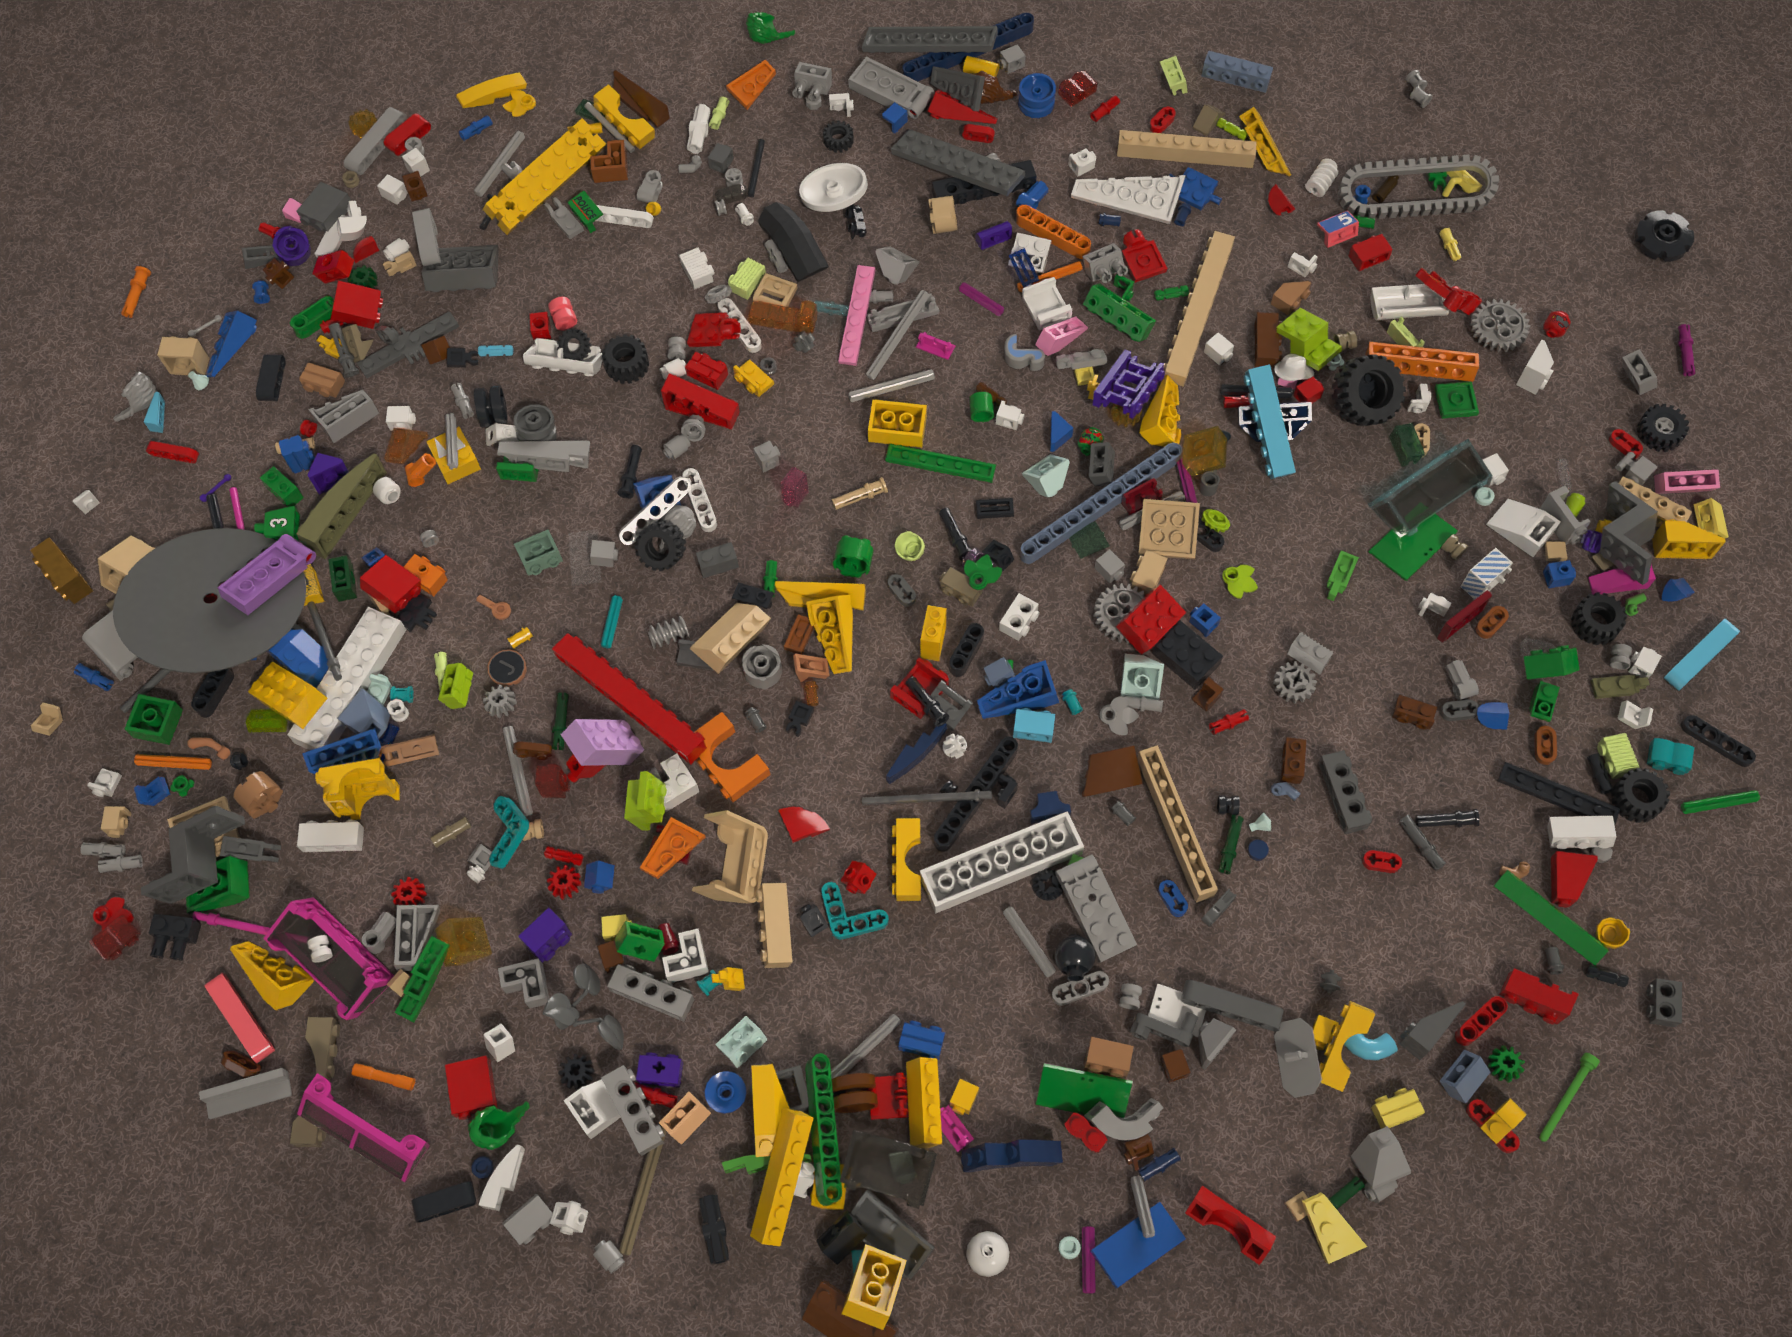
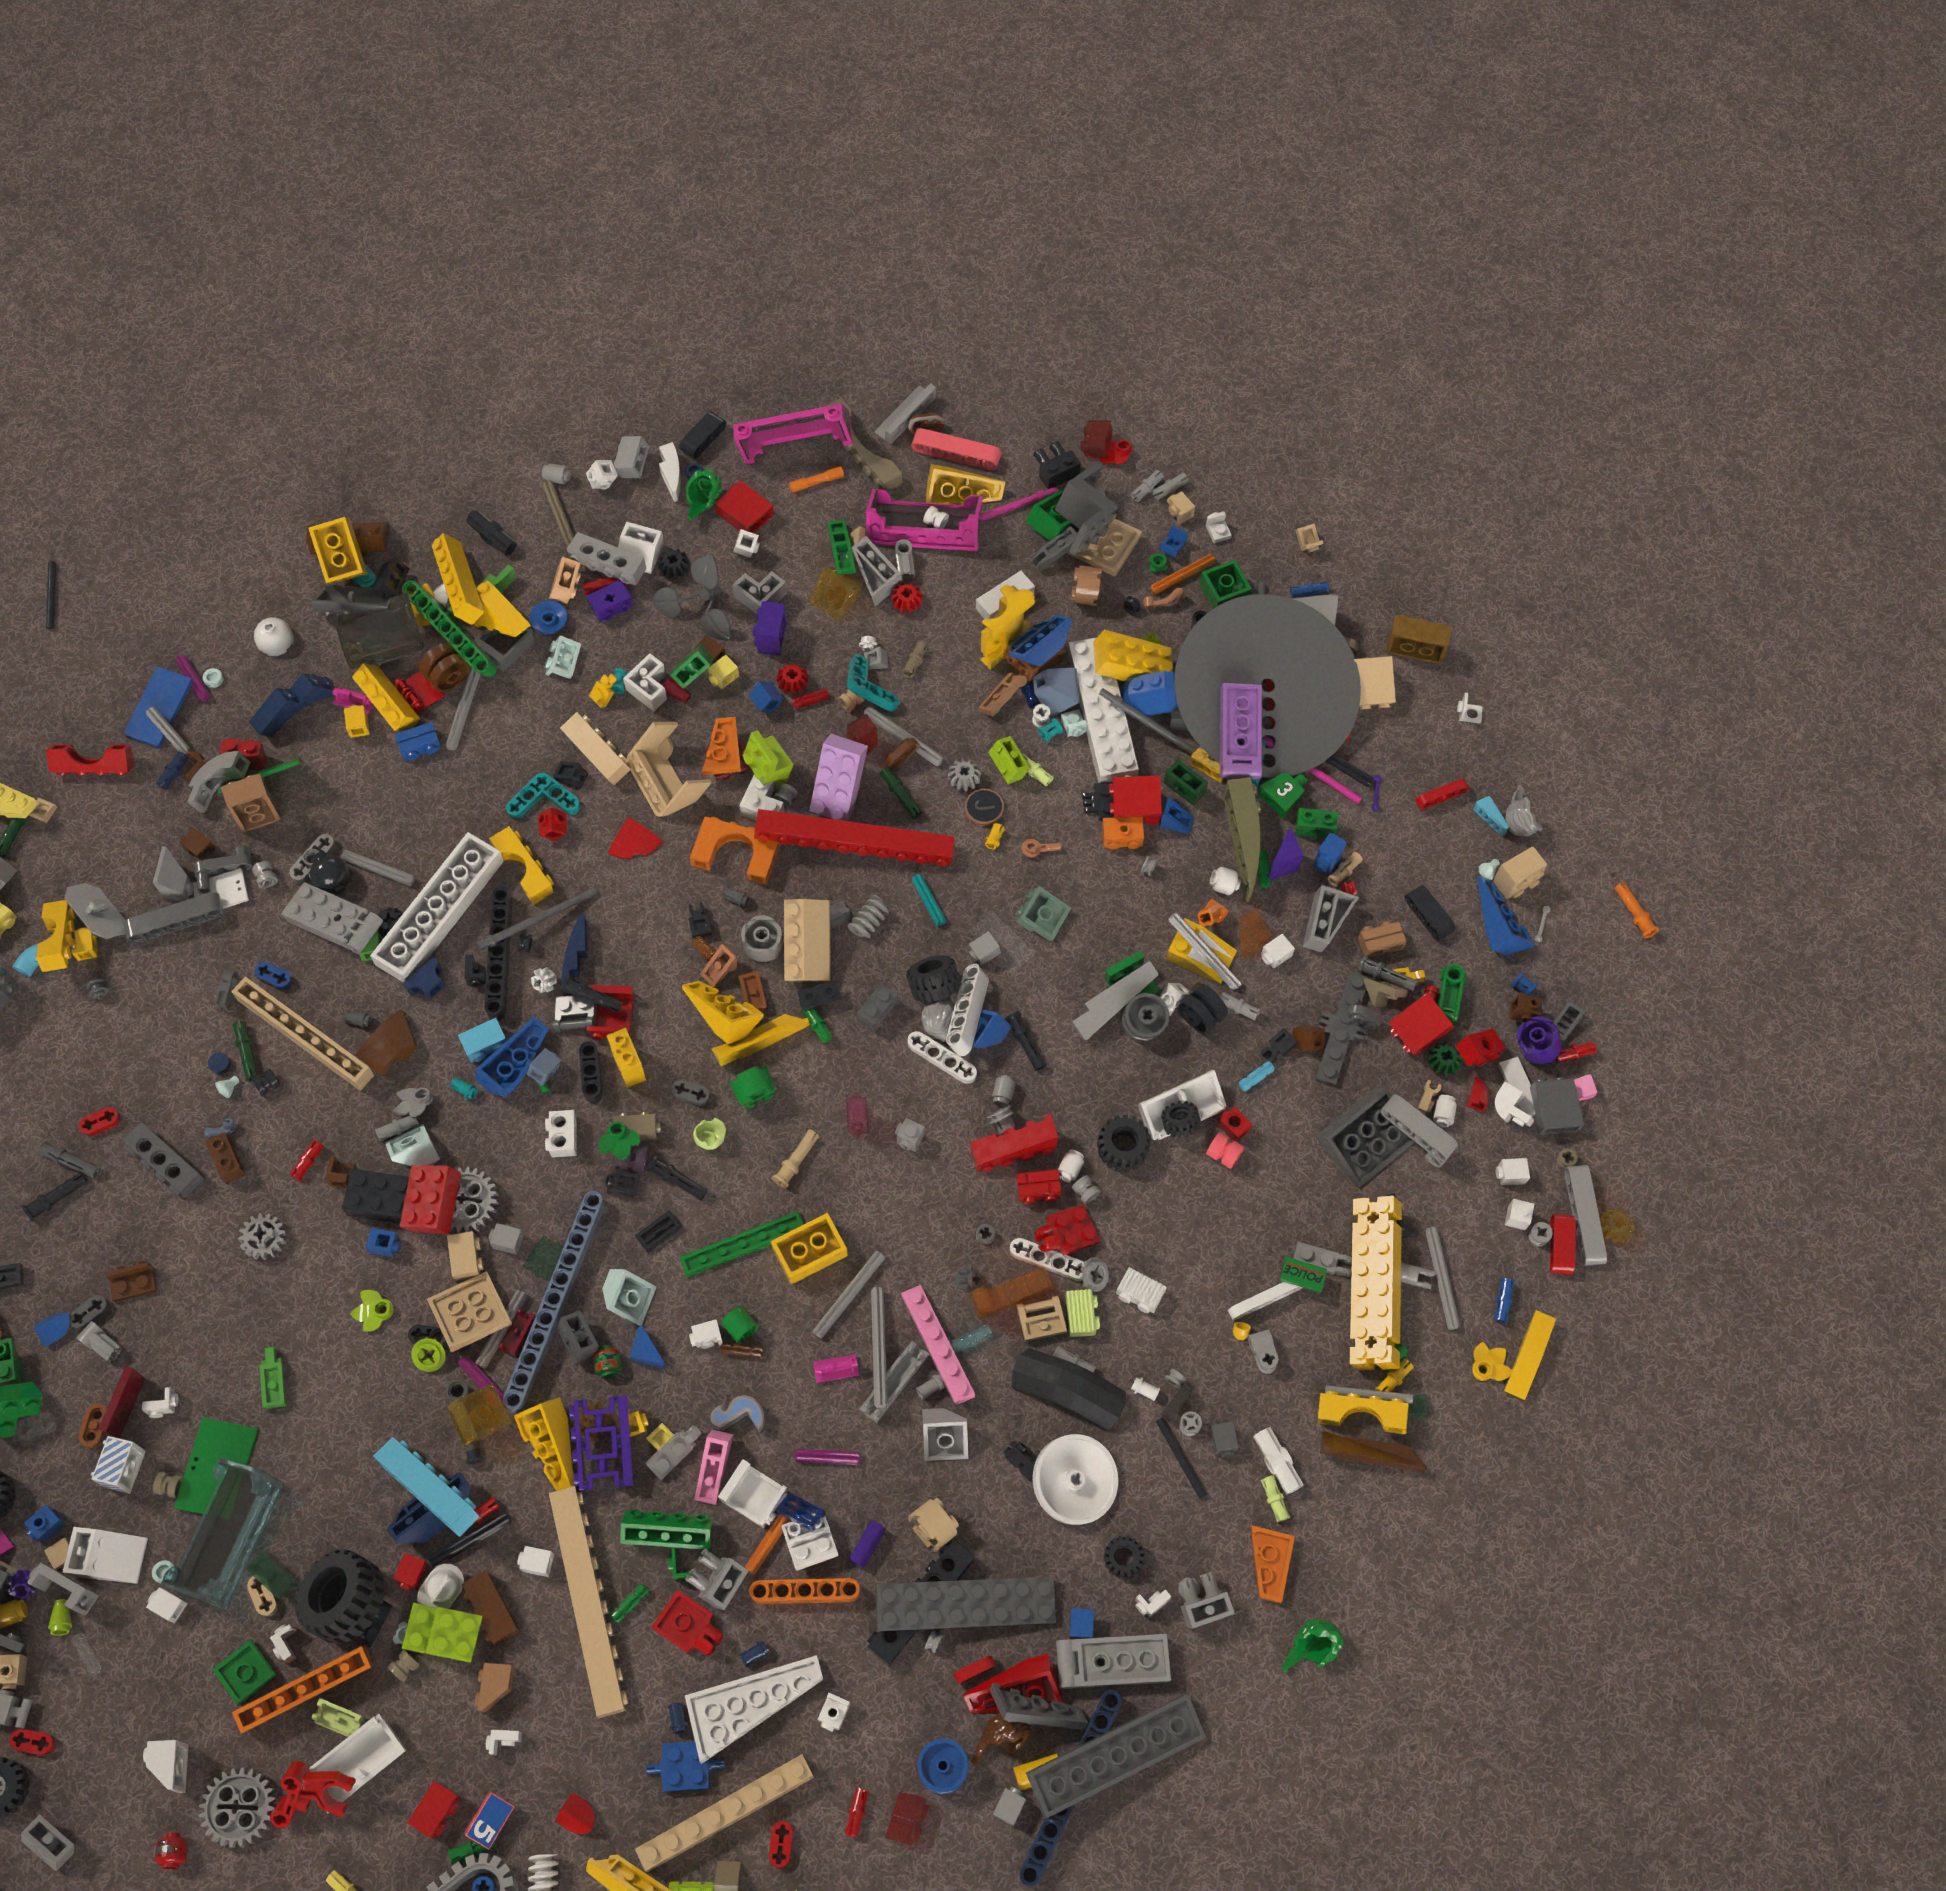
camera: 140 degrees right, 0 degrees up
reddish brown brick [402,171,428,201] -> none
dark orange brick [590,140,628,183] -> none
light grey brick [607,964,695,1022] -> none
light grey arm [679,155,702,173] -> none
yellow bracket [733,360,774,397] -> none
blue piece [1016,181,1049,209] -> none
light grey brick [1288,632,1333,674] -> none

